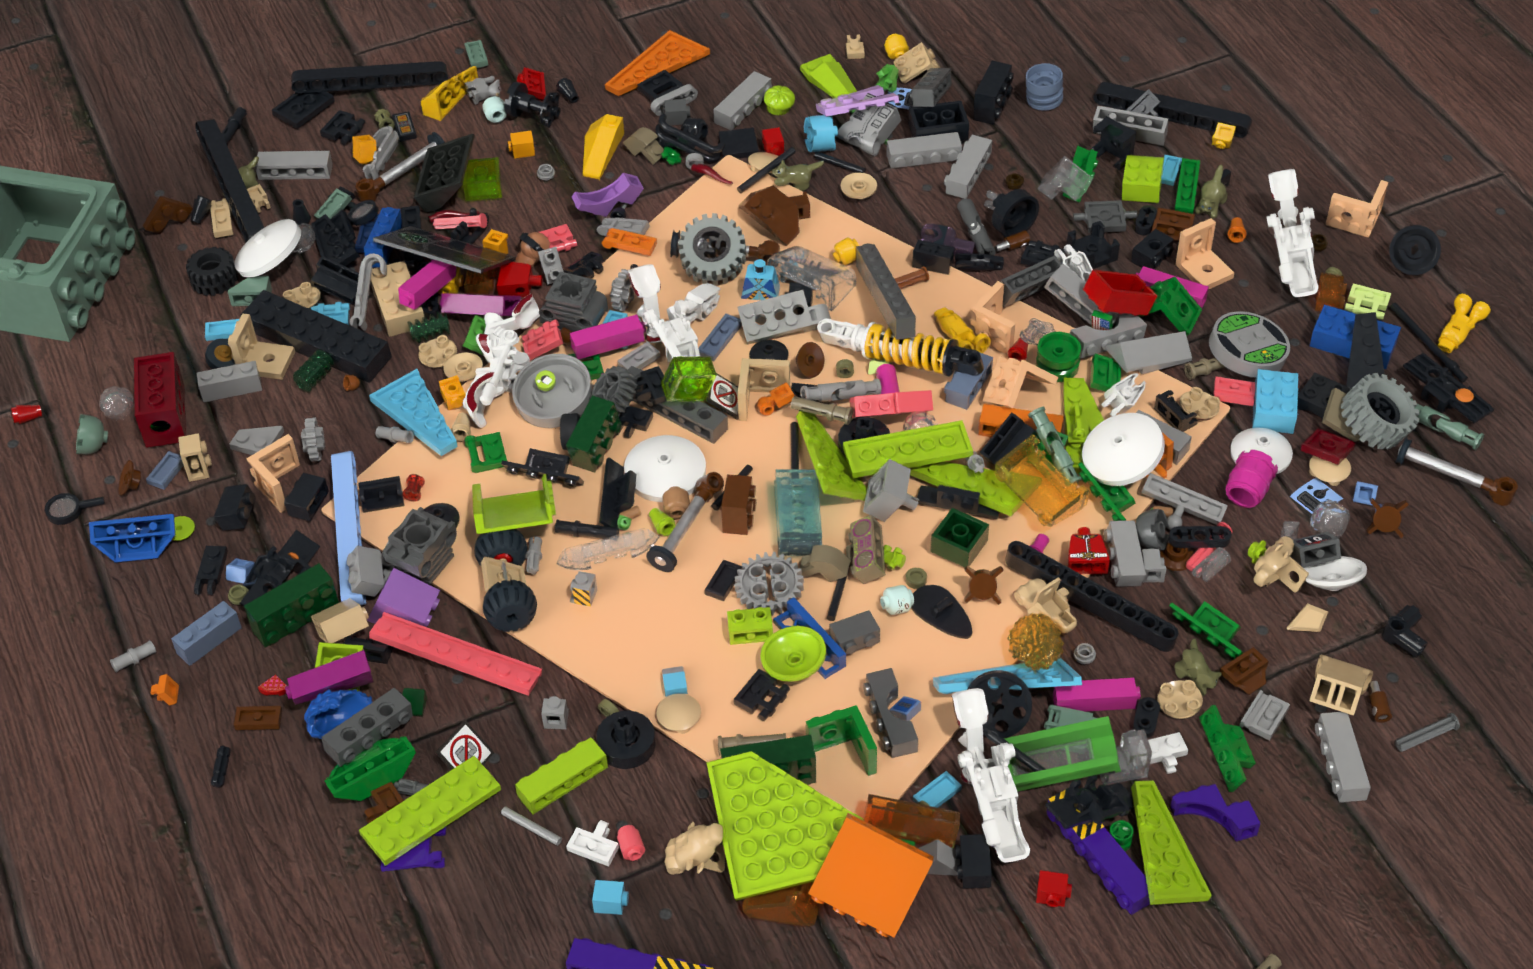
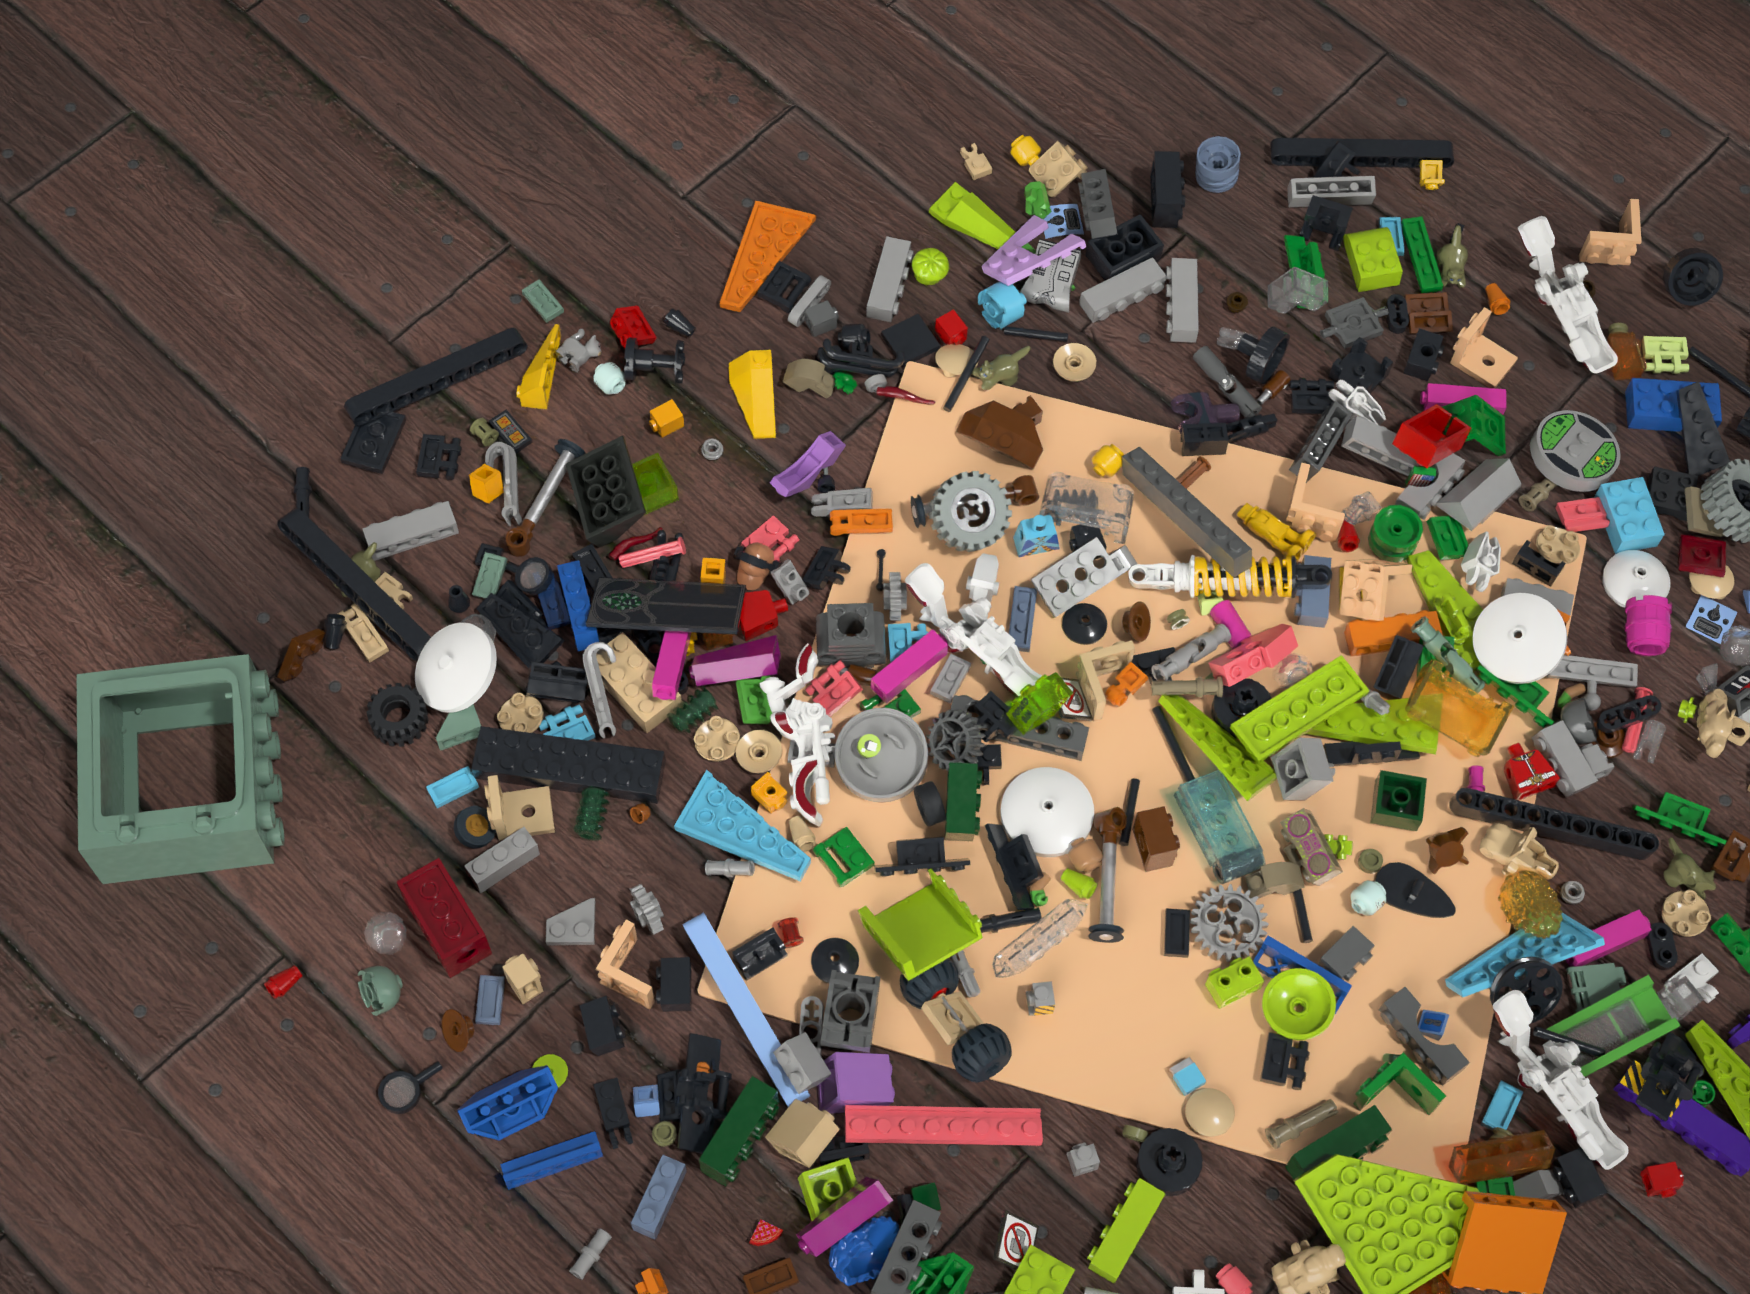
camera: 25 degrees left, 15 degrees up
none -> blue fence [500,1131,603,1190]

